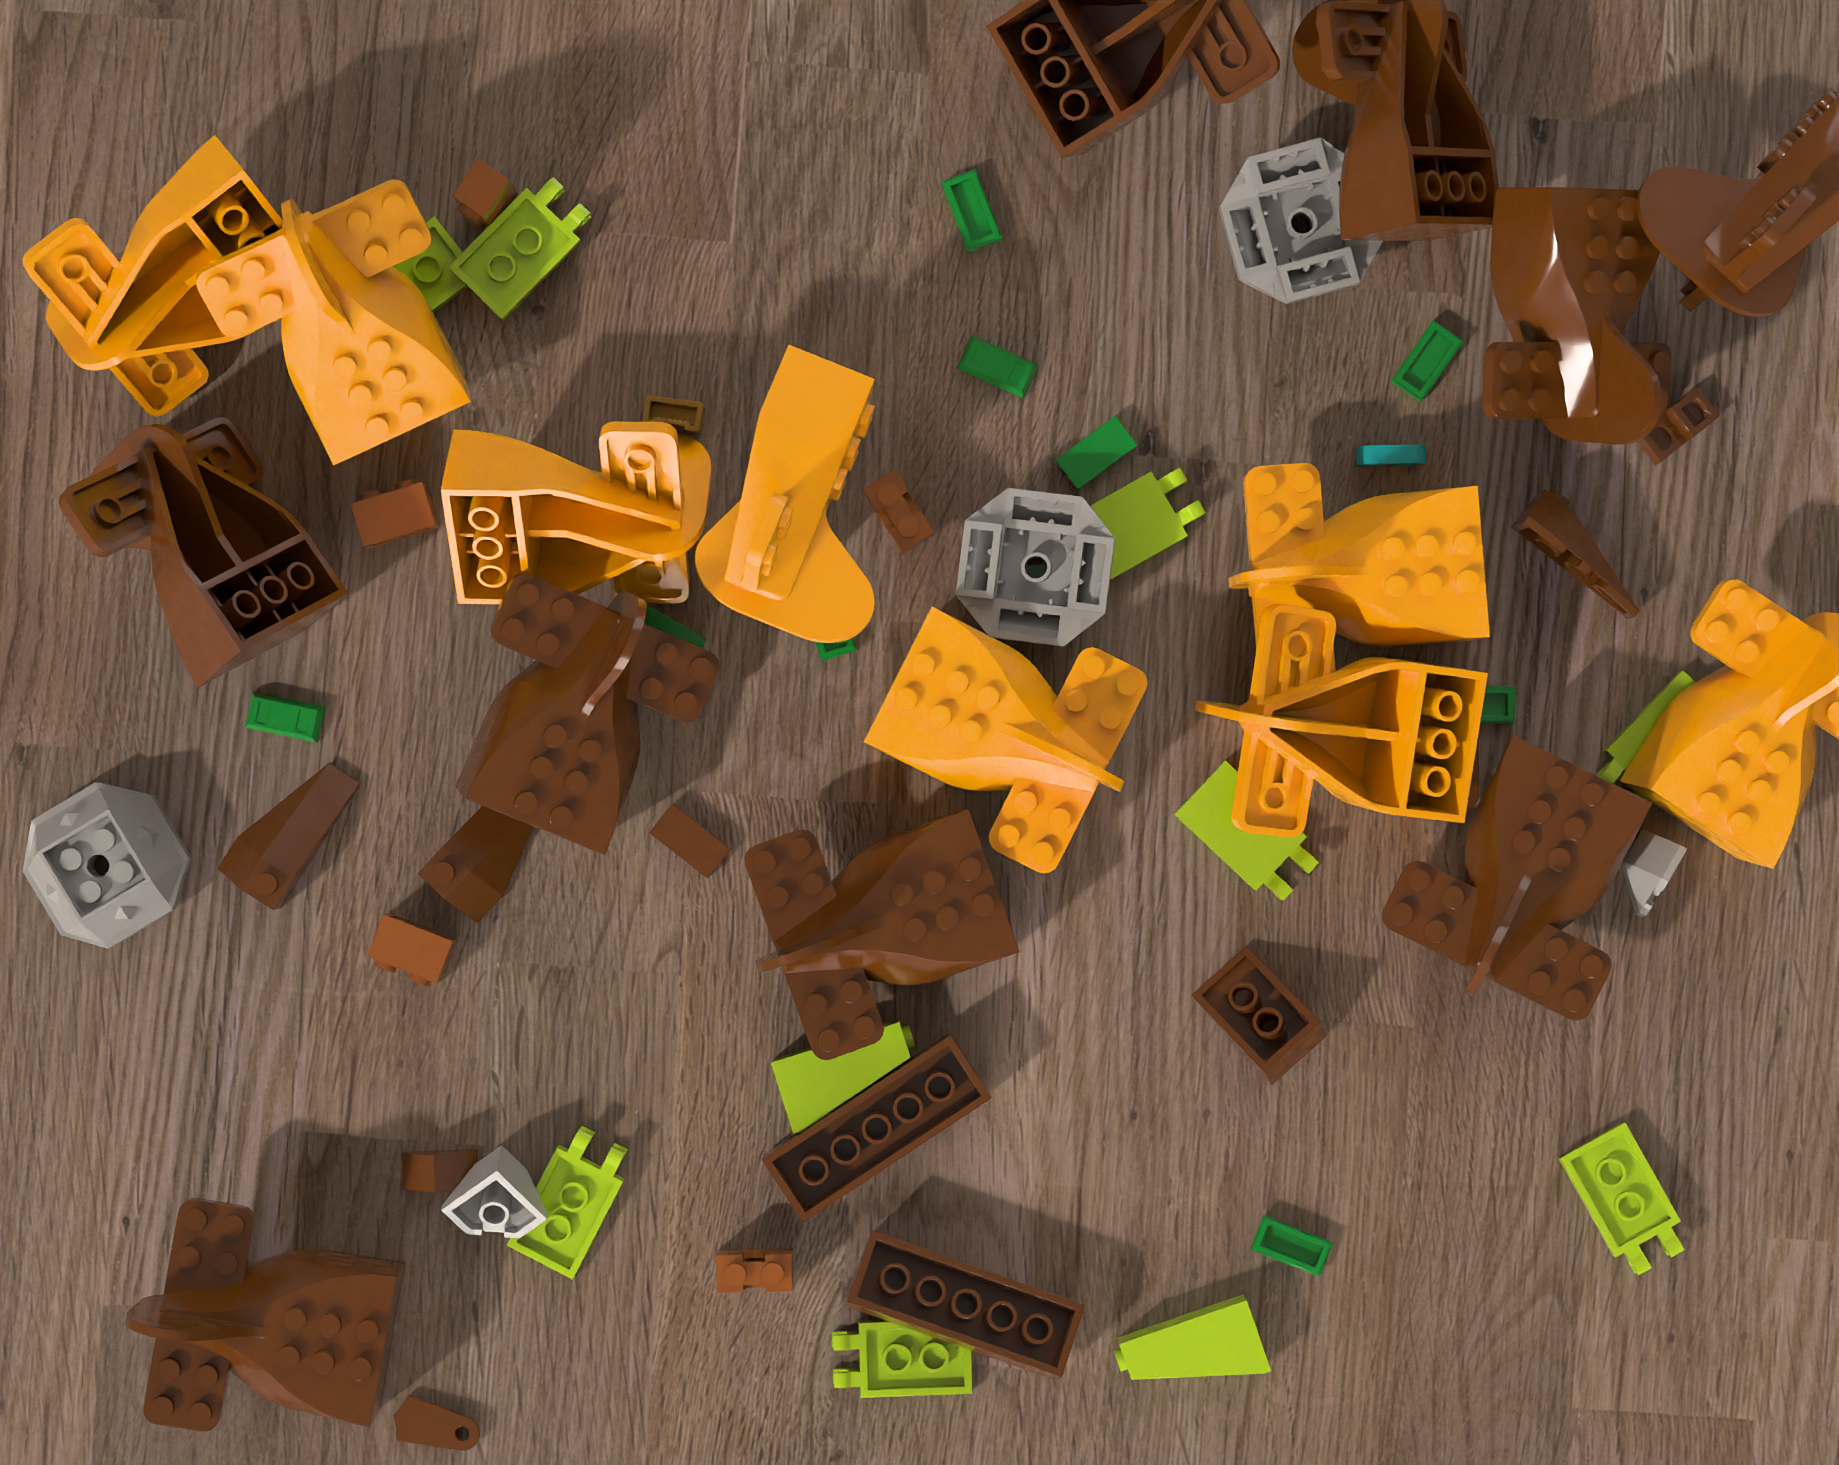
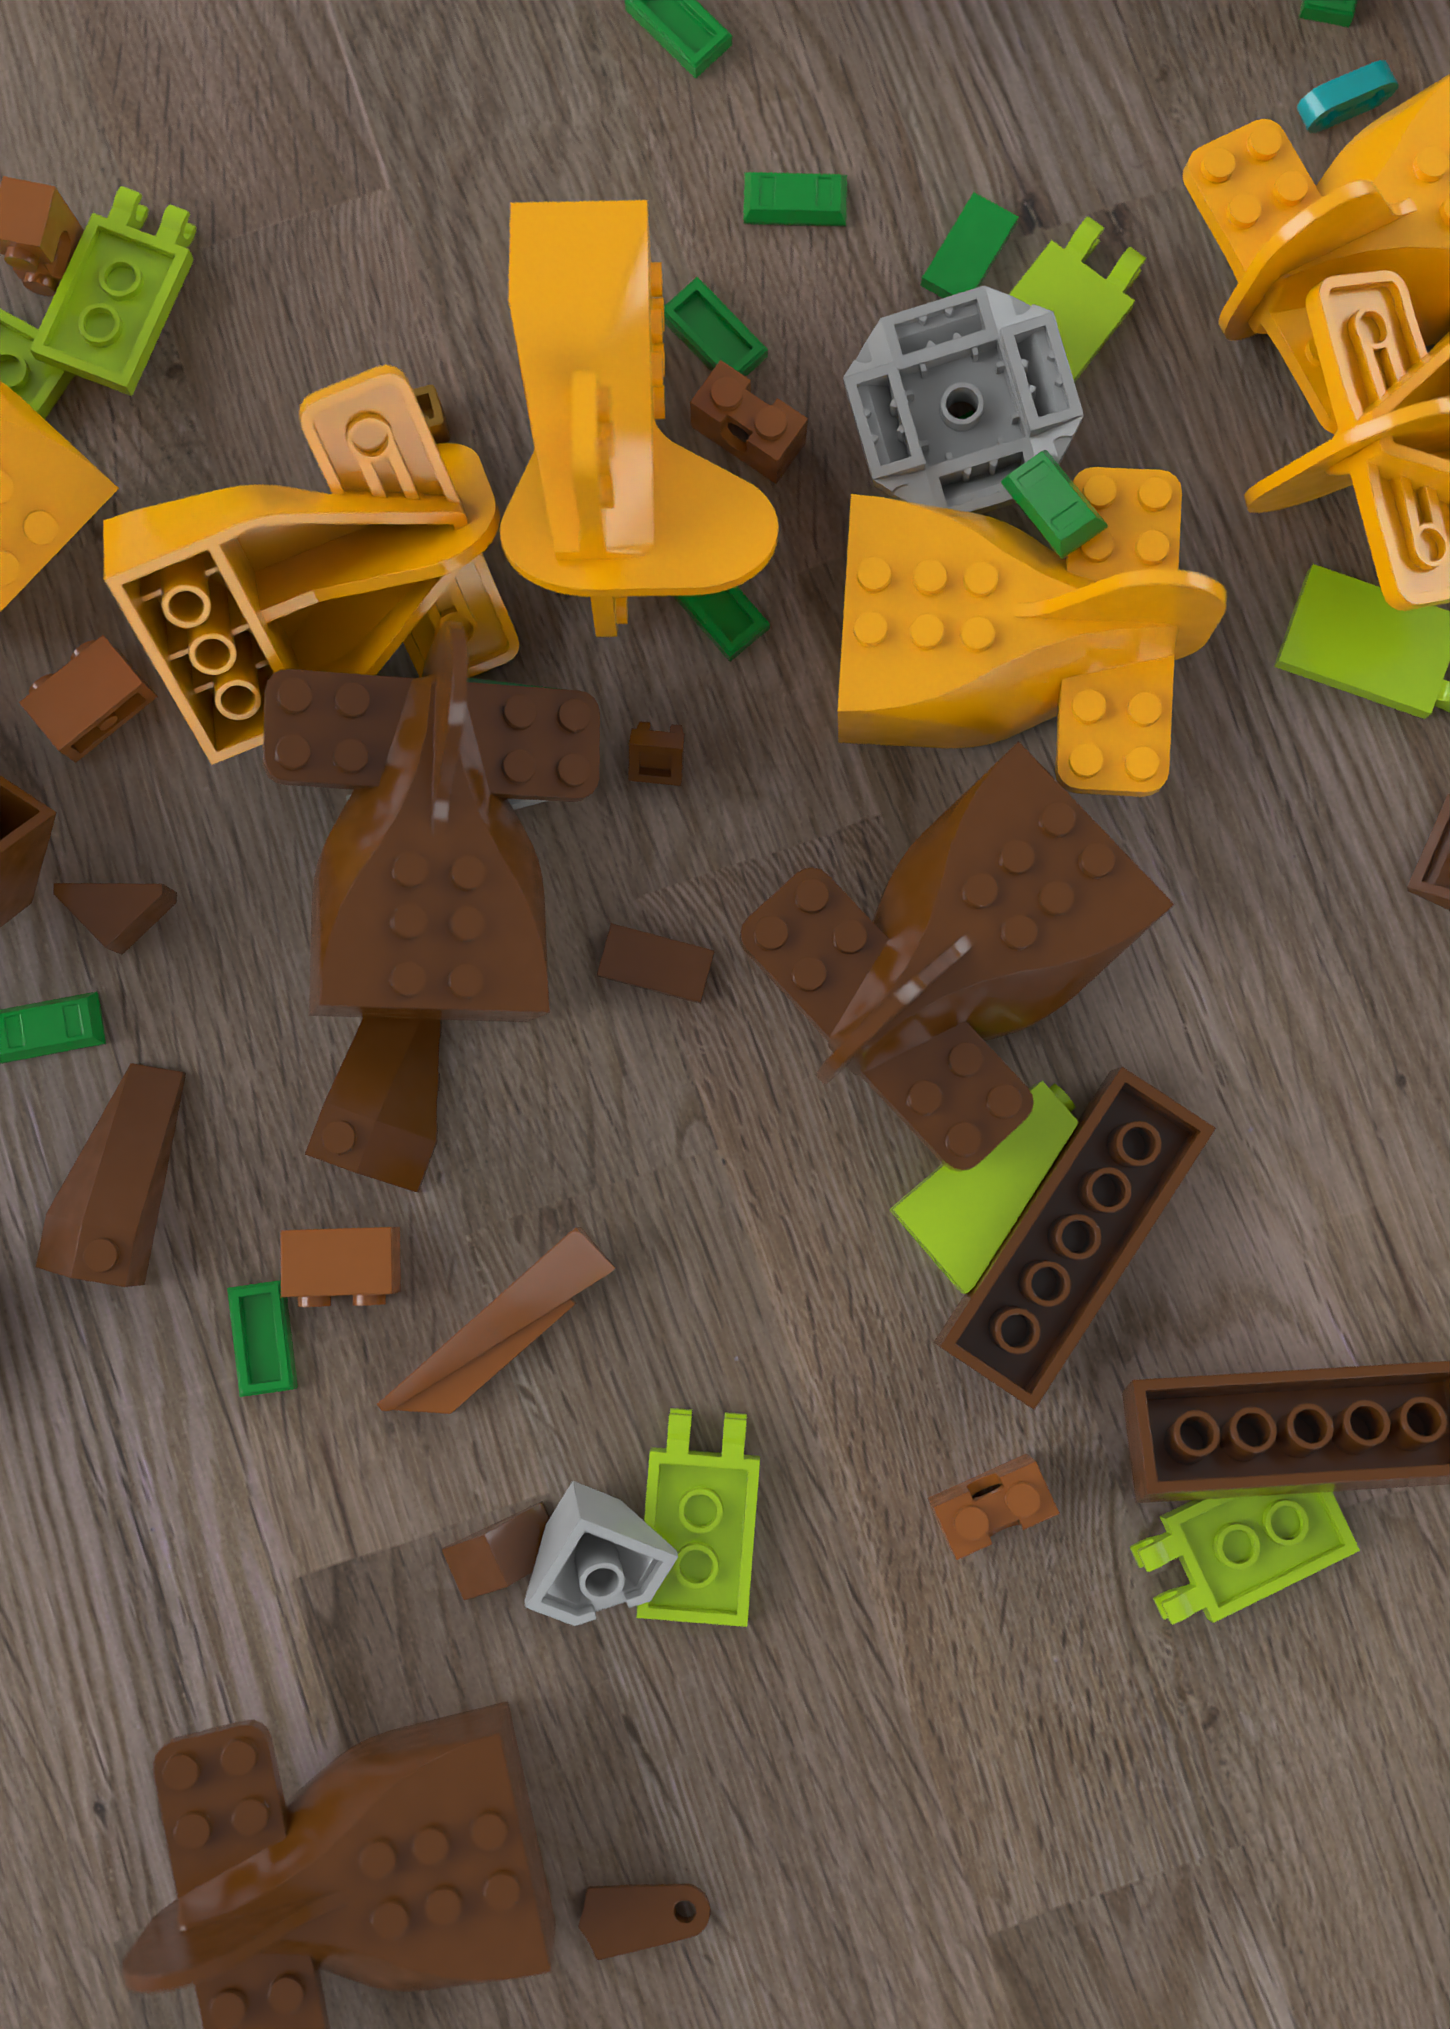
camera: 20 degrees left, 5 degrees down
none -> reddish brown slope [53,883,177,955]
none -> green tile [227,1280,298,1397]
none -> dark orange wedge [377,1227,616,1414]
none -> reddish brown tile [628,721,685,786]
none -> green tile [664,277,768,377]
none -> green tile [1000,450,1108,559]

